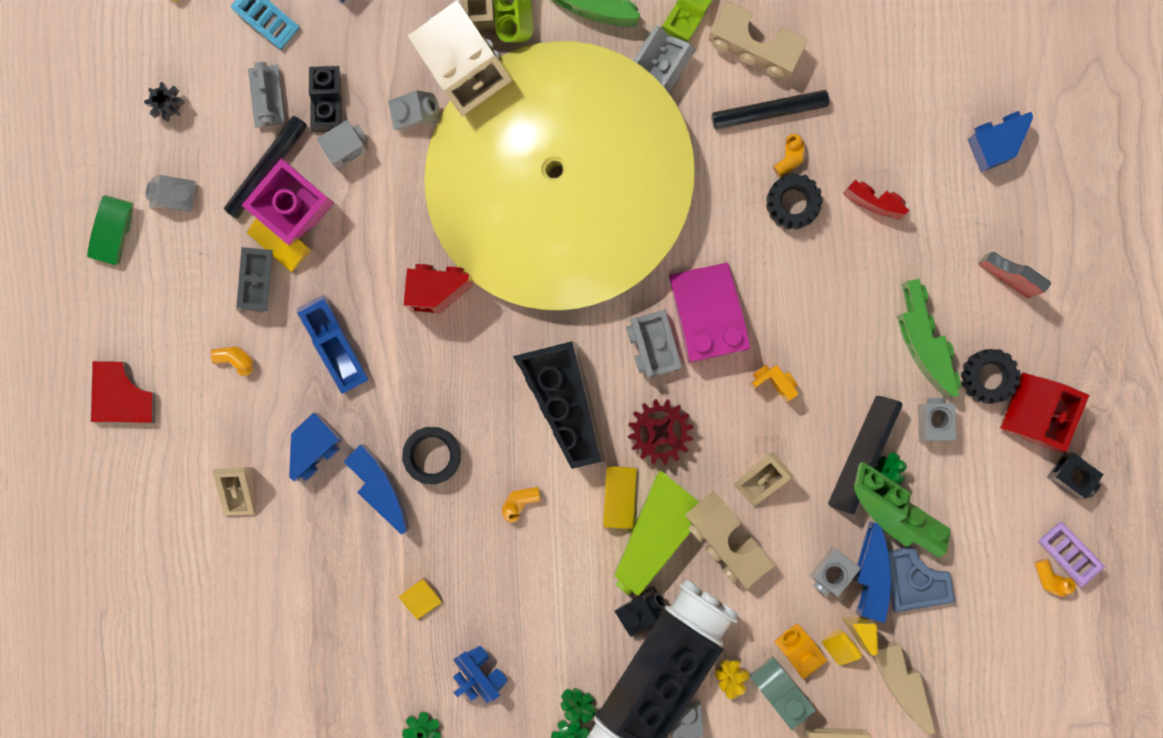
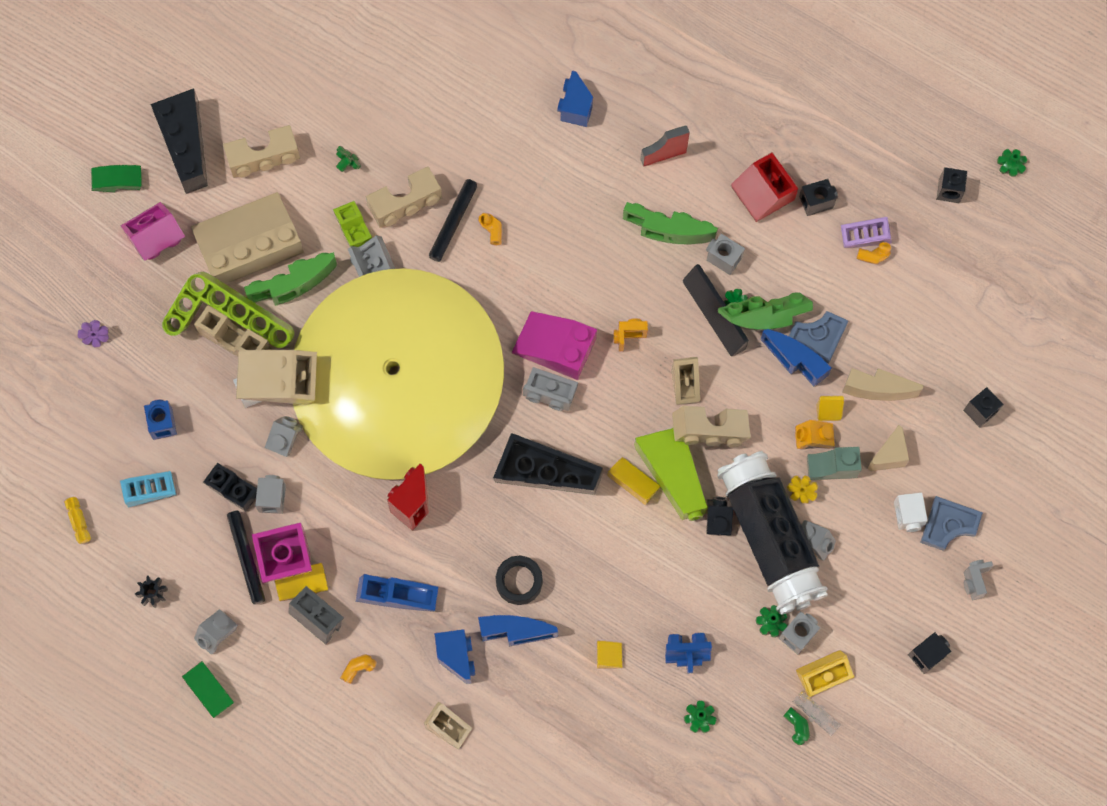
camera: 55 degrees left, 15 degrees down
red tile [91,361,155,423] -> none
light grey hinge [248,62,285,128] -> none
light orange arm [501,486,541,523] -> none
green plant [560,688,597,723] -> none
dark red gear [627,399,694,465] -> none
black tyre [766,173,823,230] -> none
light grey brick [809,547,861,597] -> none
red slope [842,179,910,219] -> none
yellow slope [842,617,878,656] -> none
black tyre [960,349,1021,404] -> none

